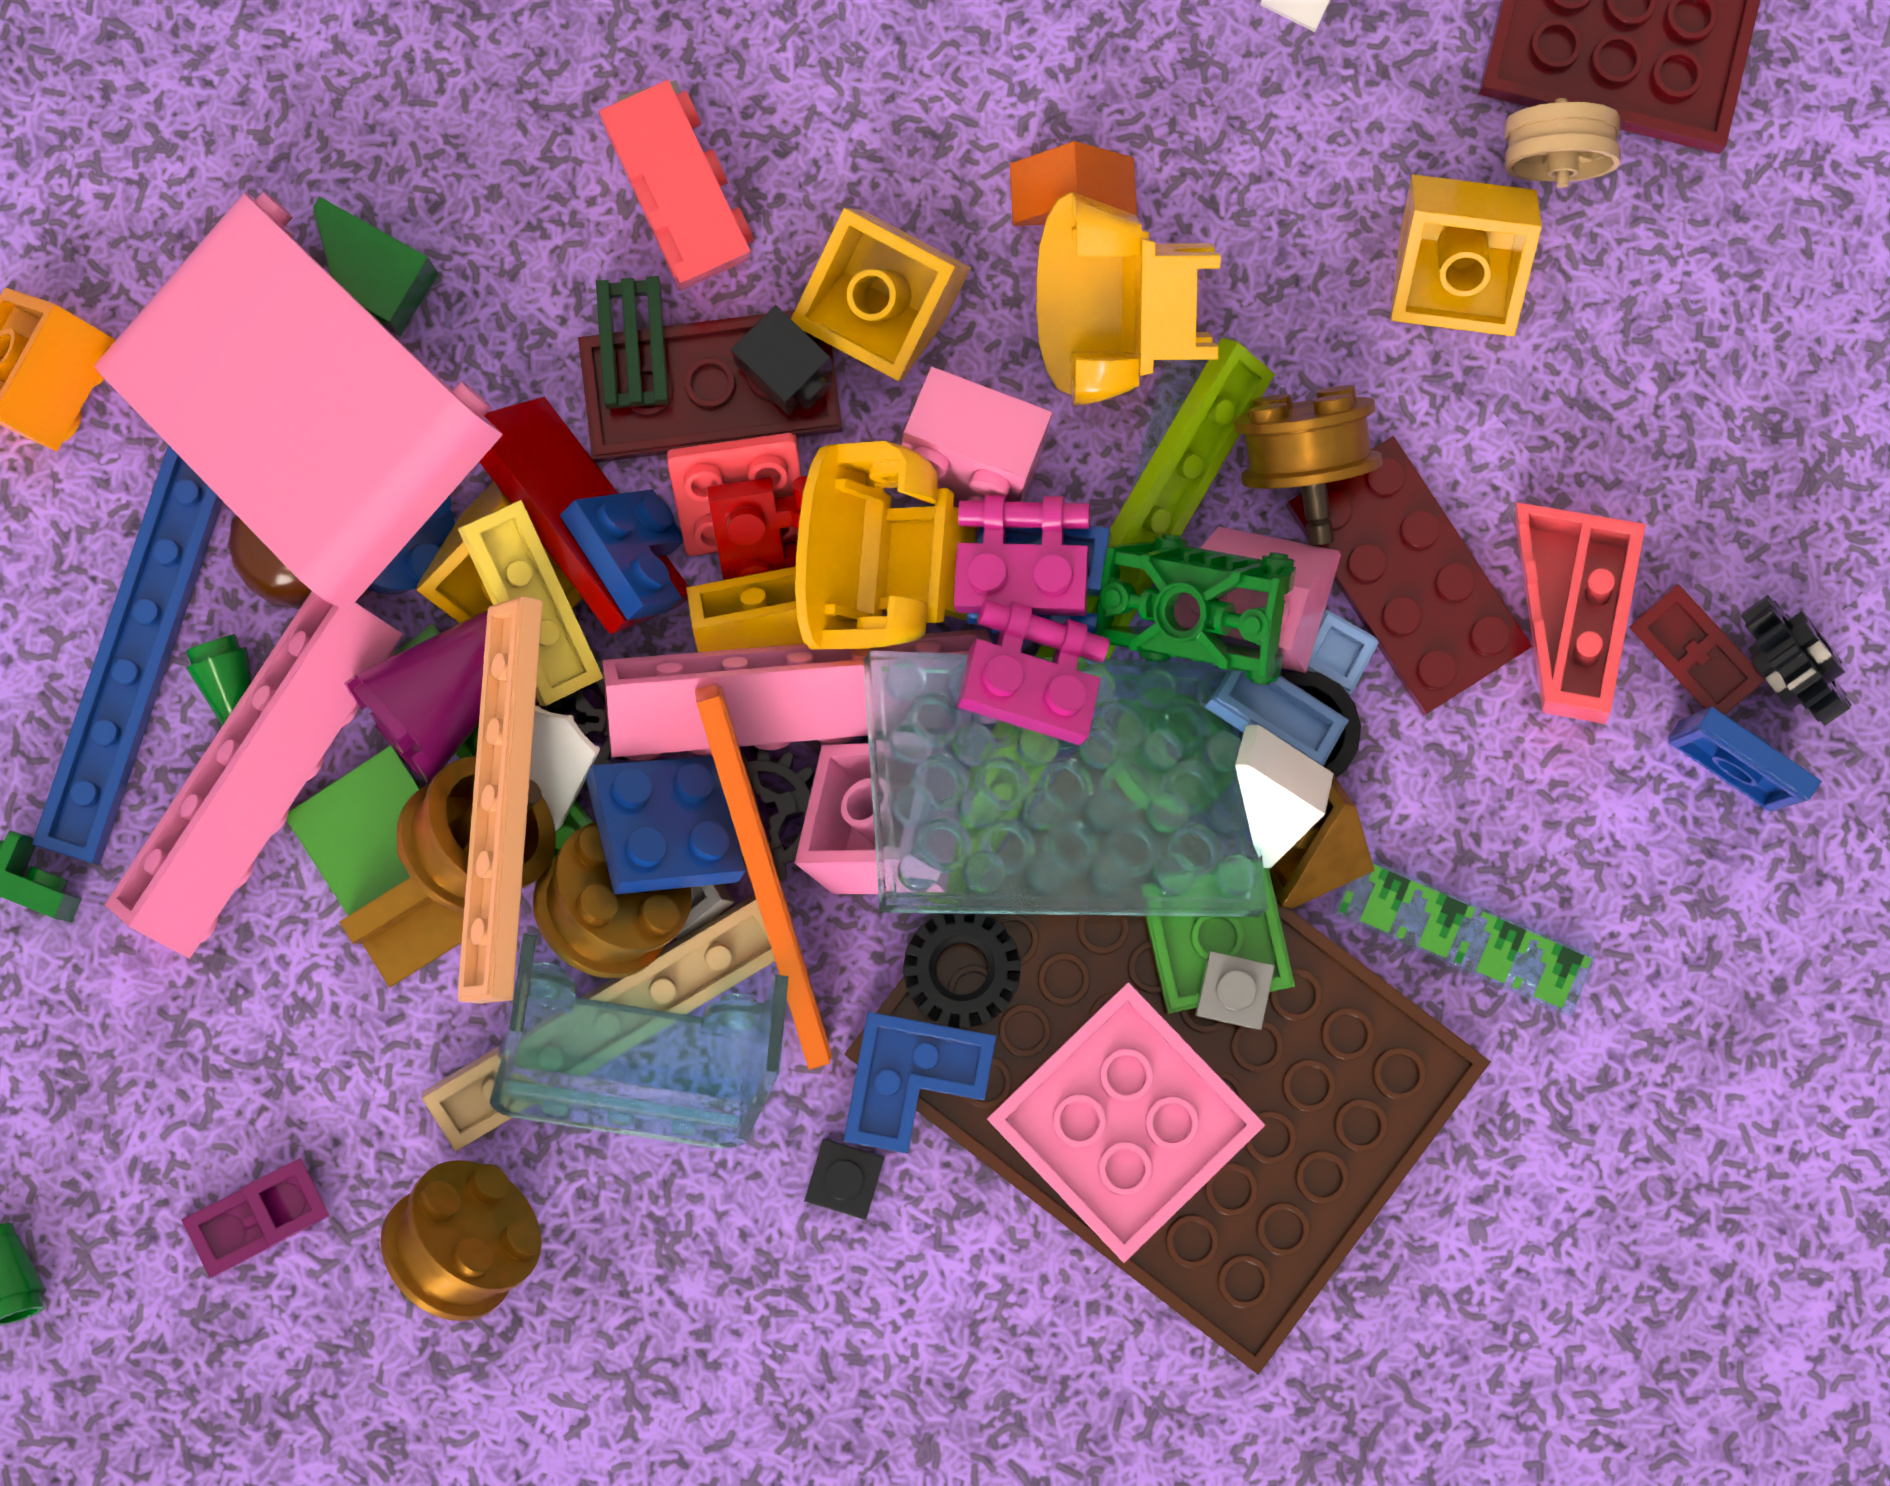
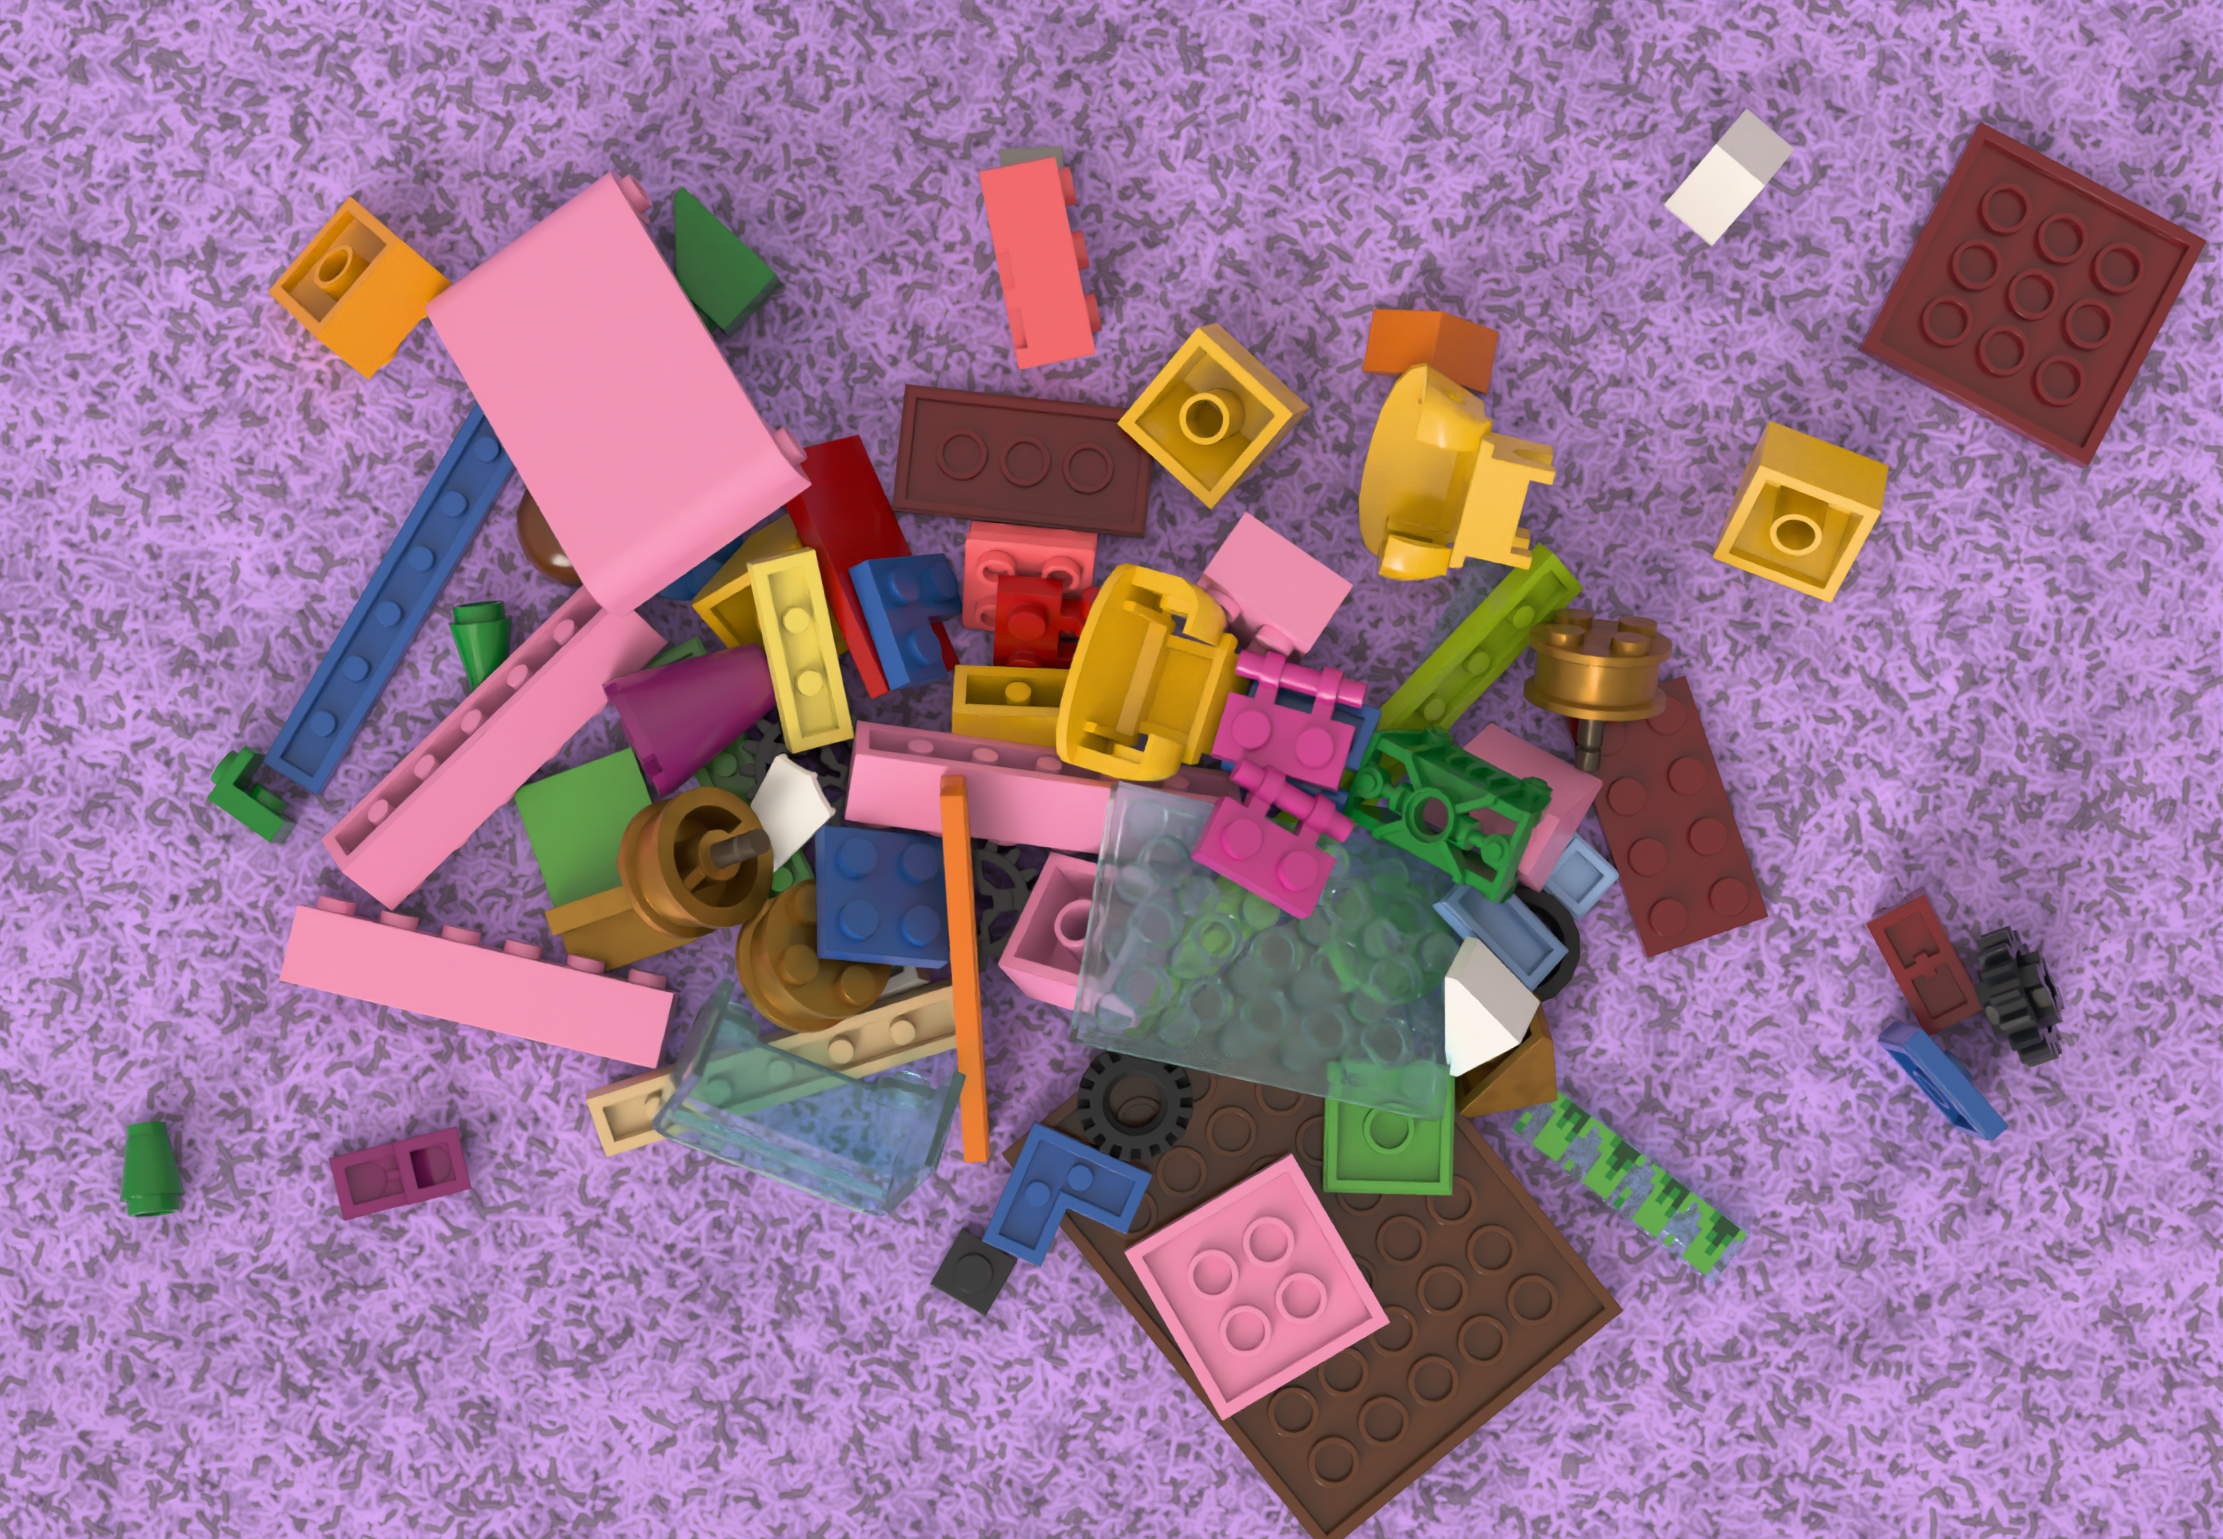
camera: 10 degrees right, 5 degrees up
pearl gold wheel [380,1160,542,1321] -> none
light nougat tile [457,596,543,1004] -> none
dark green tile [596,276,669,409] -> none
black brick [731,305,833,416] -> none
light grey plate [1195,951,1275,1030] -> none
tan wheel [1504,98,1621,188] -> none
coral wedge [1514,502,1646,724] -> none
none -> bright pink brick [279,895,681,1069]

